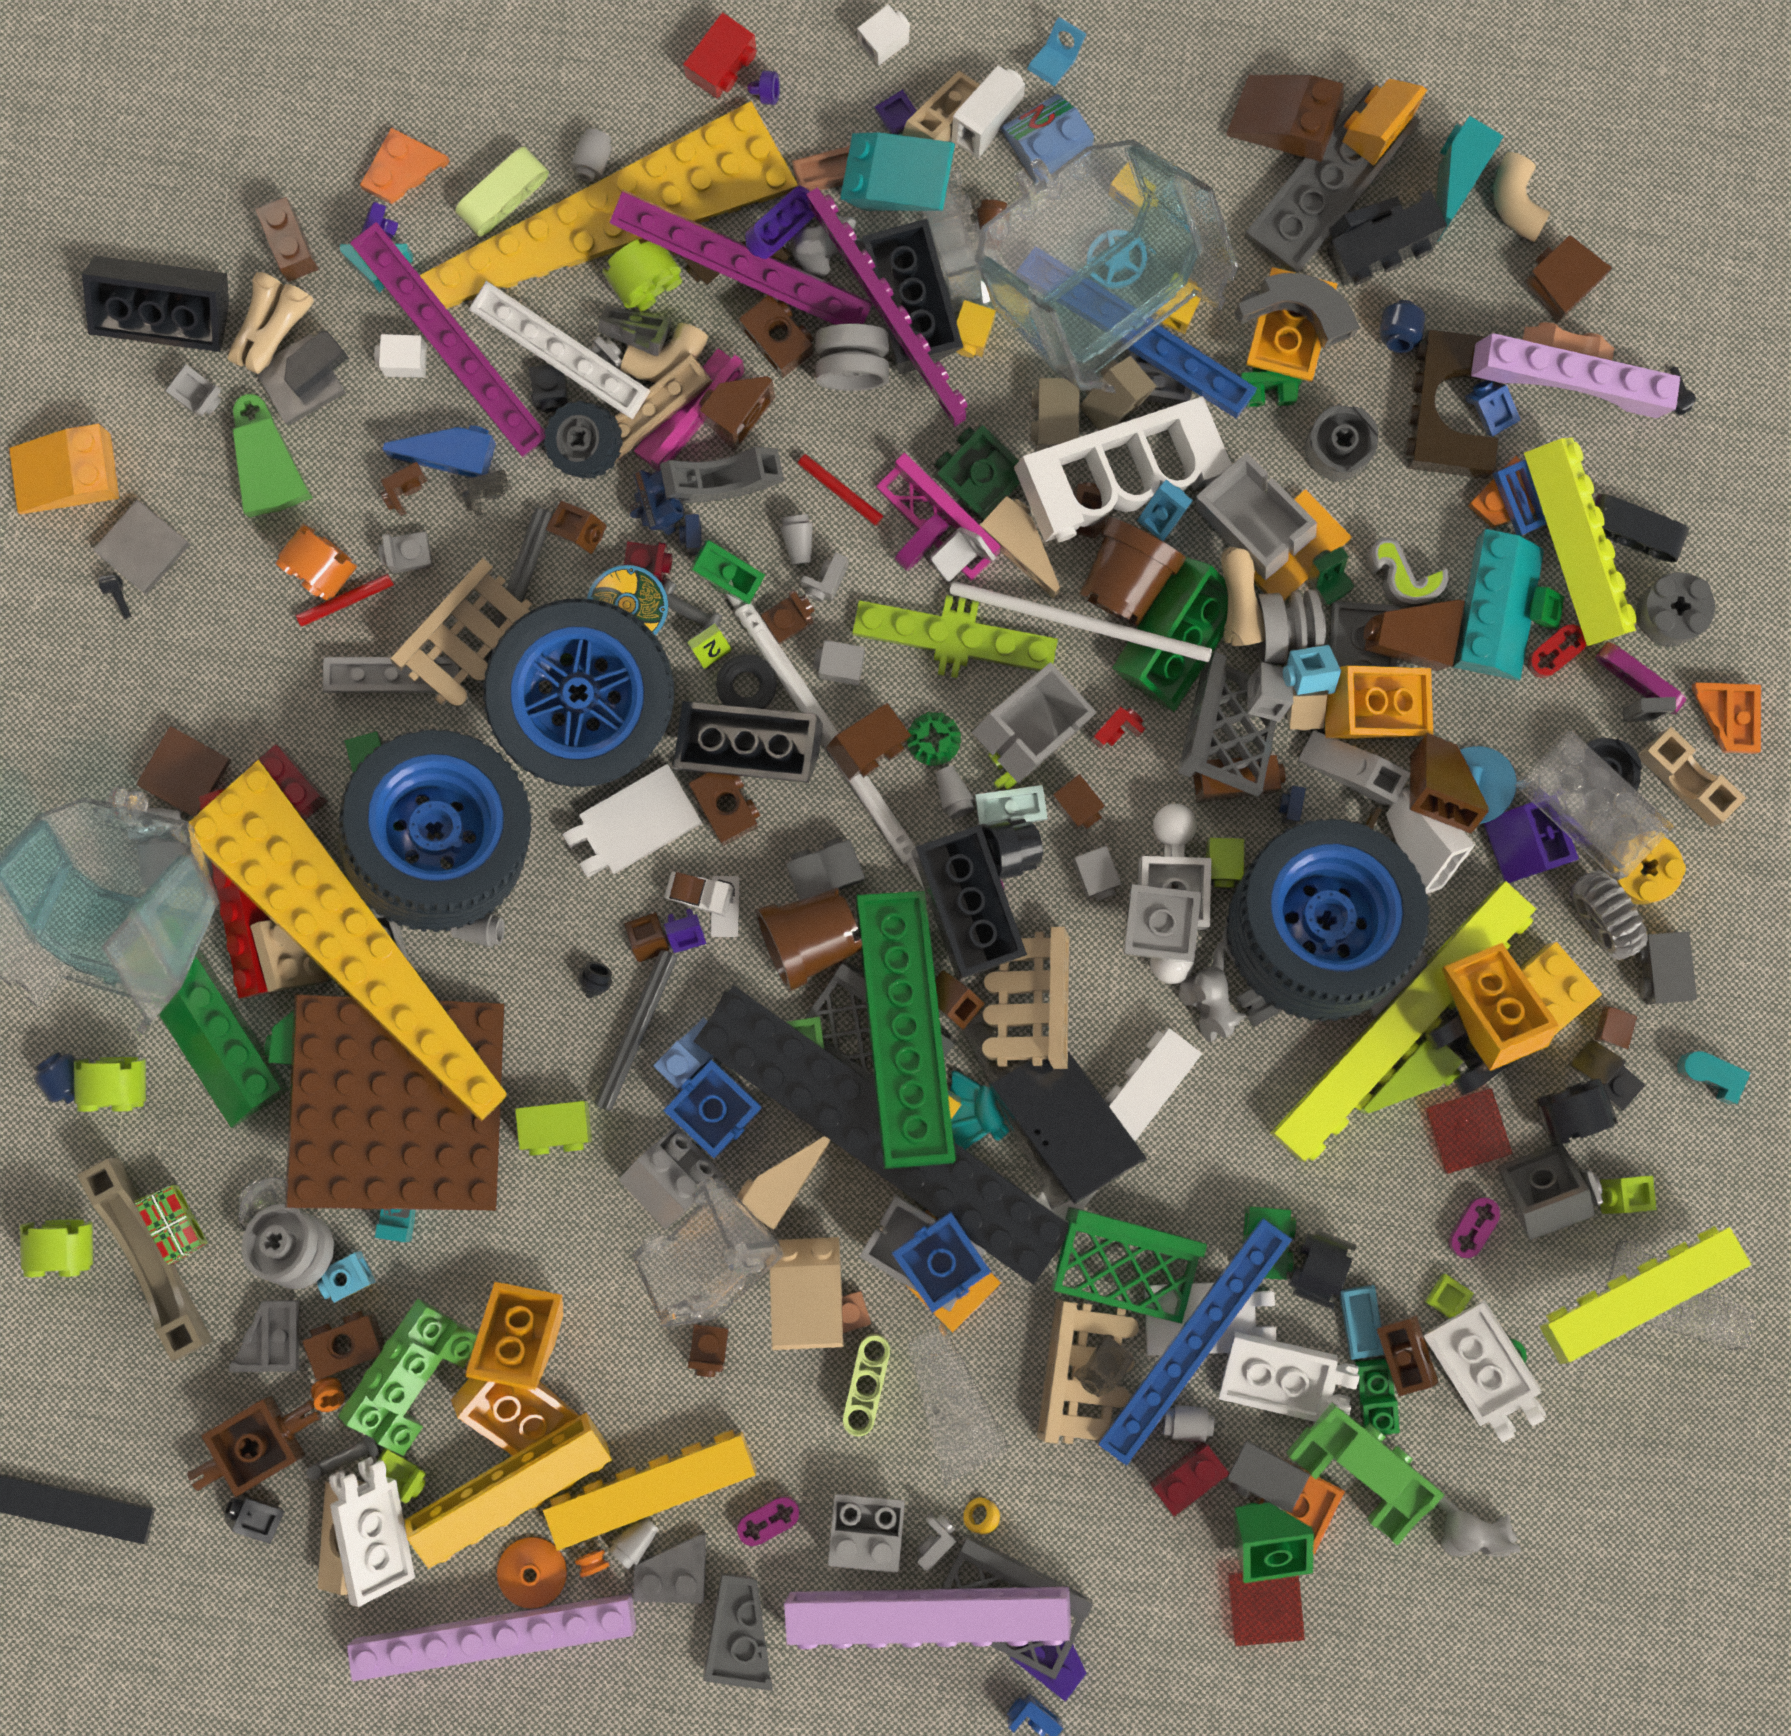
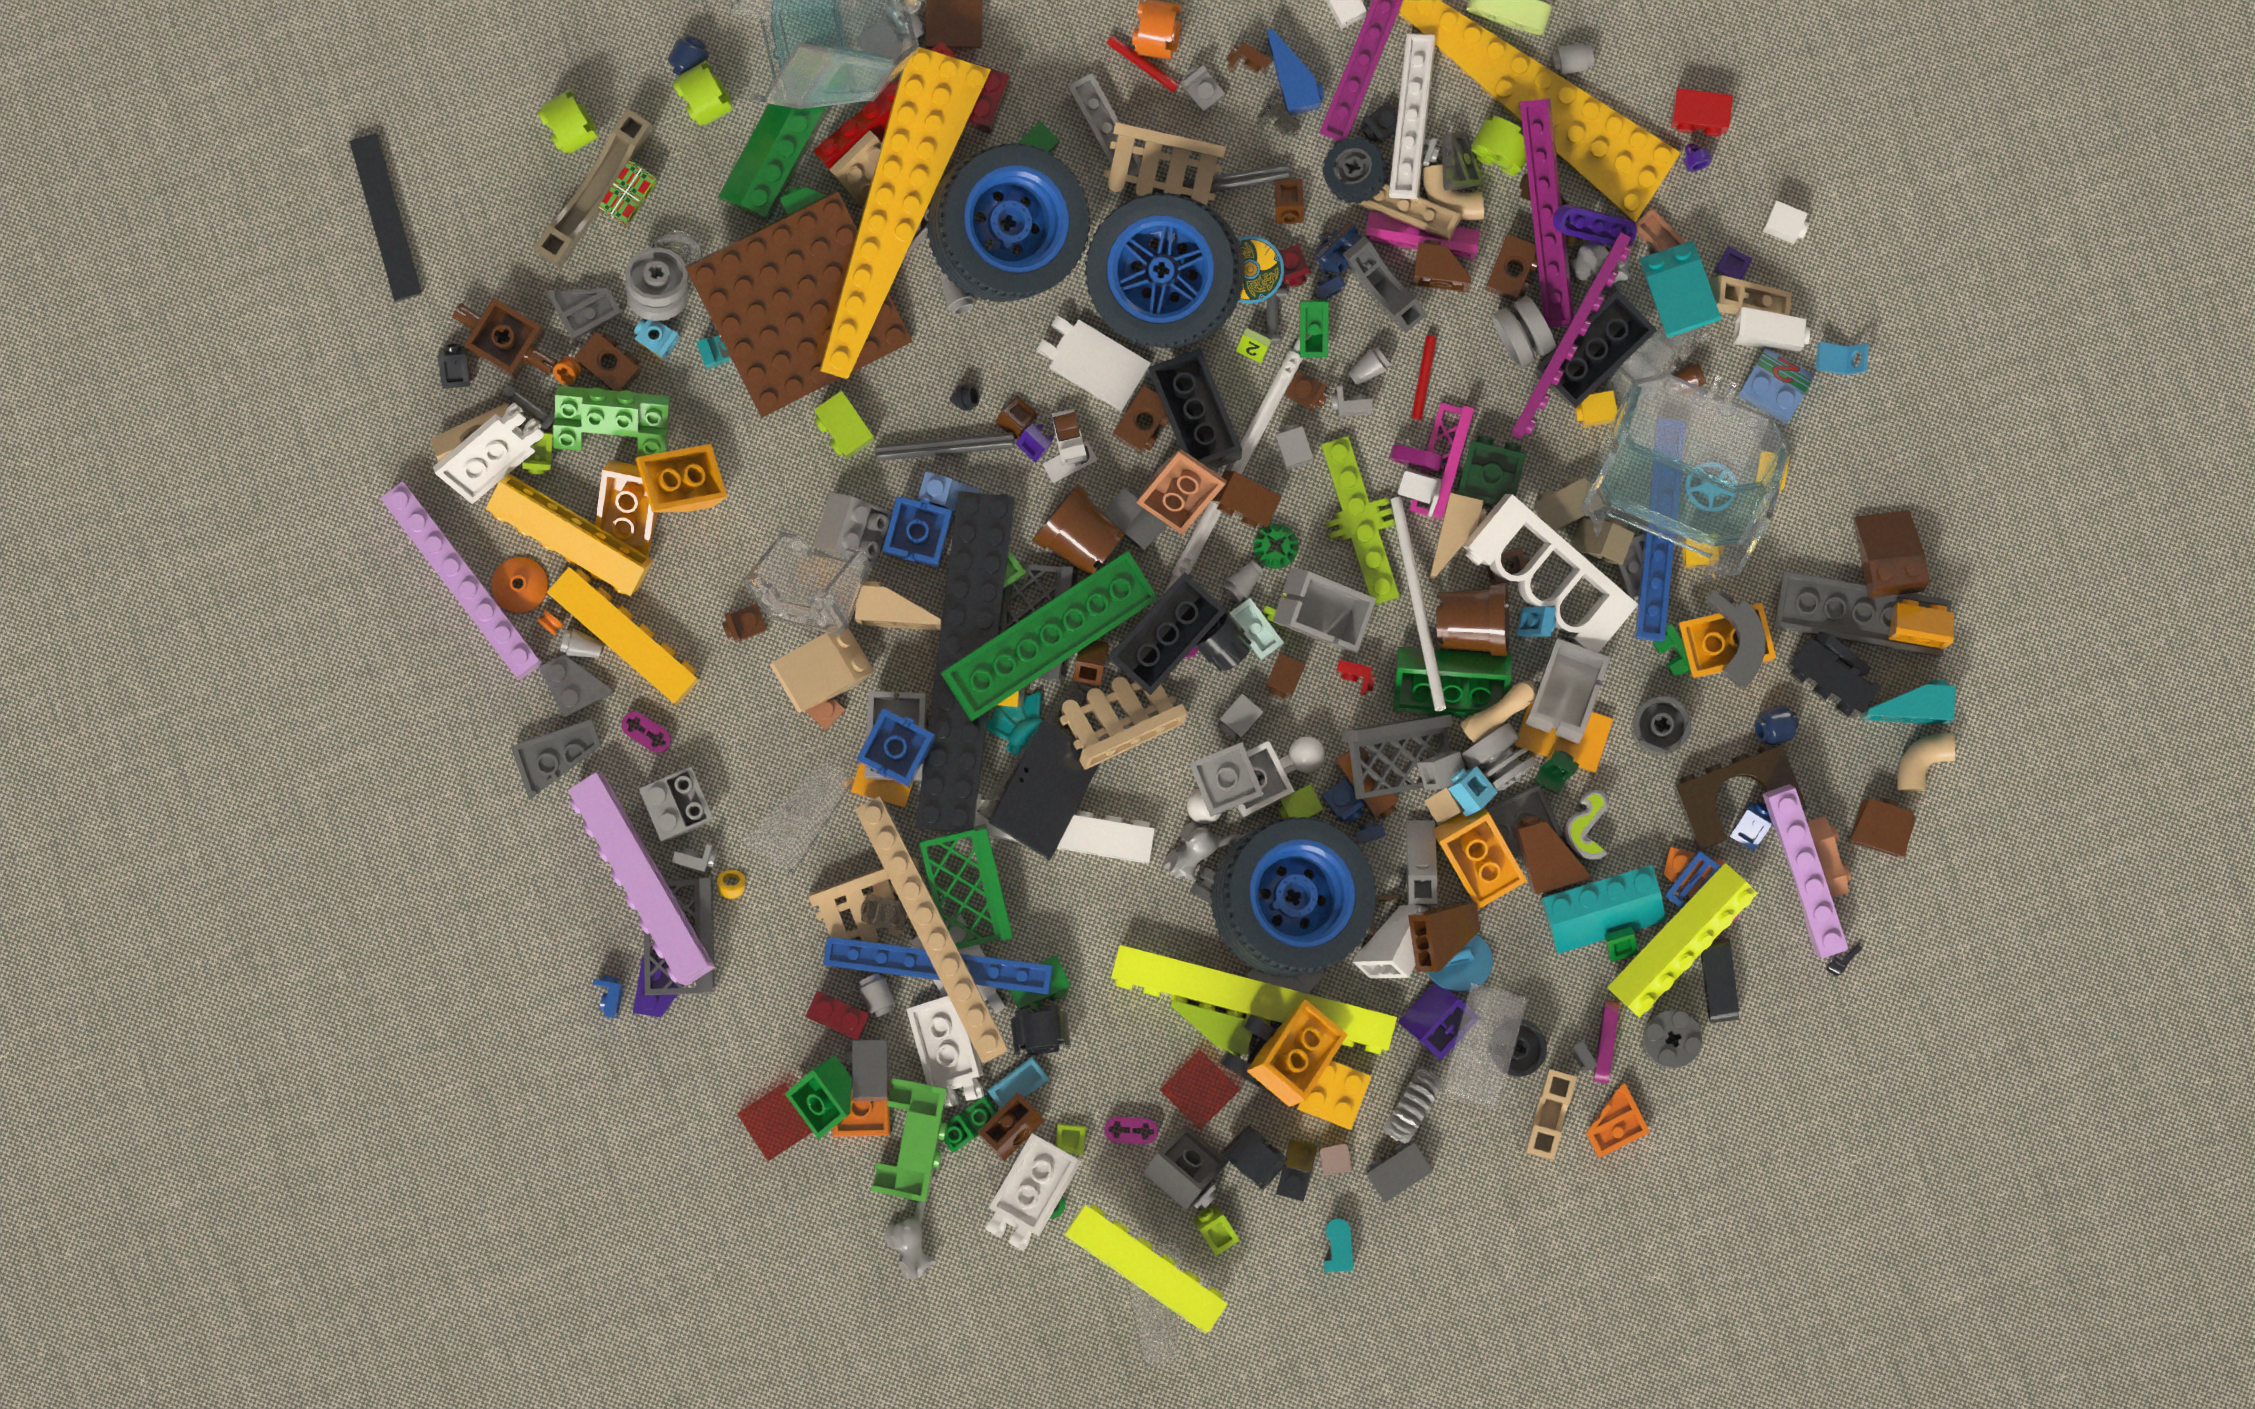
camera: 65 degrees right, 0 degrees up
black tyre [716,654,777,709] -> none
yellowish green beam [843,1333,890,1436] -> none
red beam [1527,624,1586,678] -> none
yellow brick [1606,833,1686,905] -> none
none -> tan plate [855,796,1009,1064]
none -> nougat slope [1136,449,1227,535]
none -> blue bracket [1322,778,1365,823]

